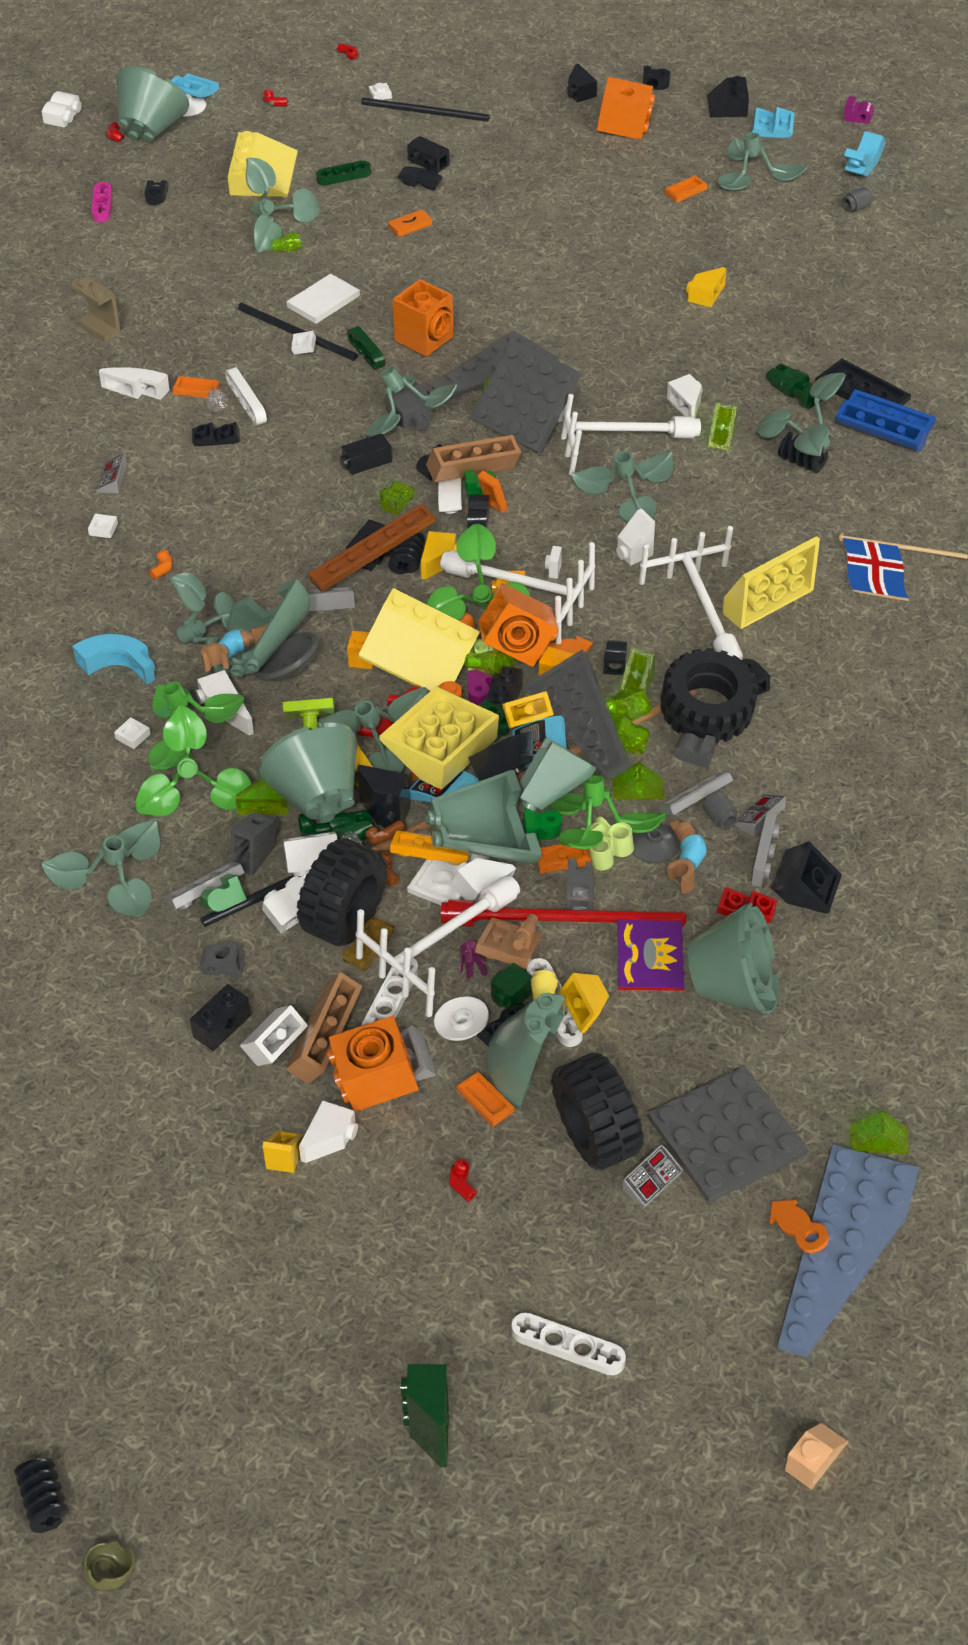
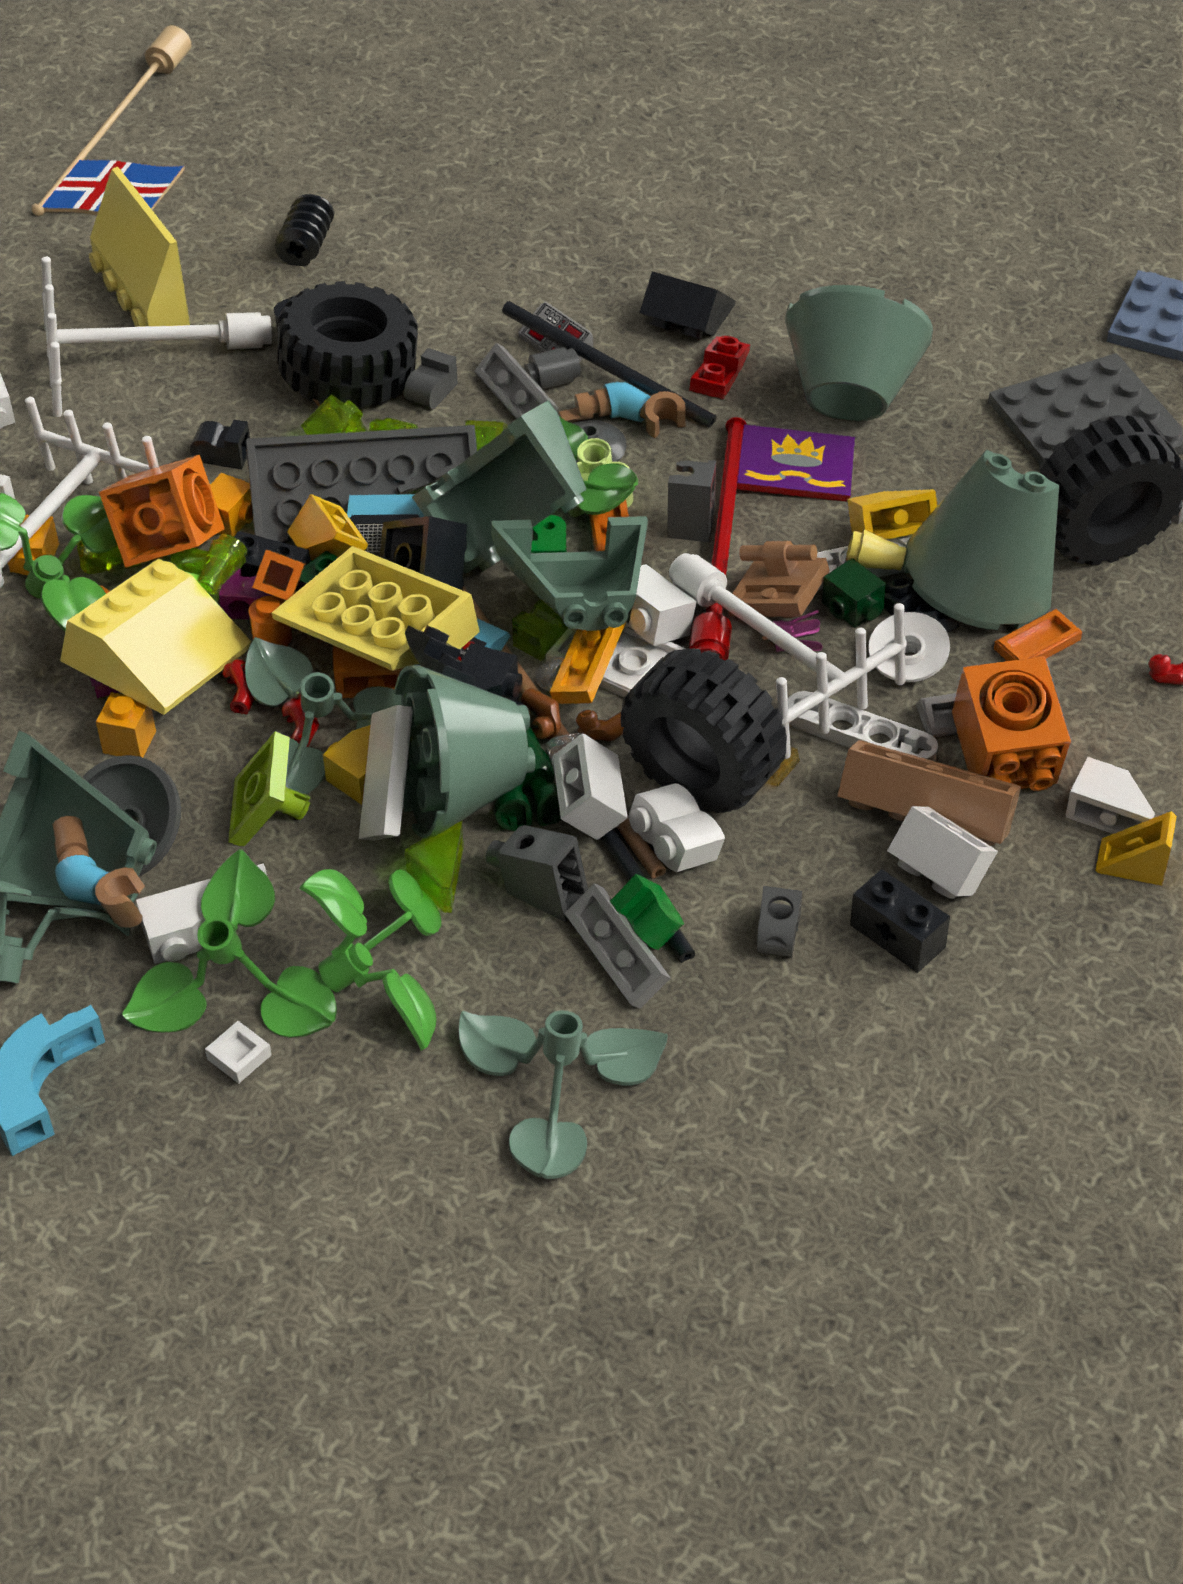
camera: 85 degrees left, 0 degrees up
clear neon green slope [618,647,656,701] -> none
light grey plate [752,812,780,887] -> none
clear neon green slope [850,1111,909,1155] -> none
none -> orange brick [252,550,305,600]
none -> black piece [275,194,335,267]
none -> black slope [405,625,477,686]
none -> black piece [502,301,717,428]

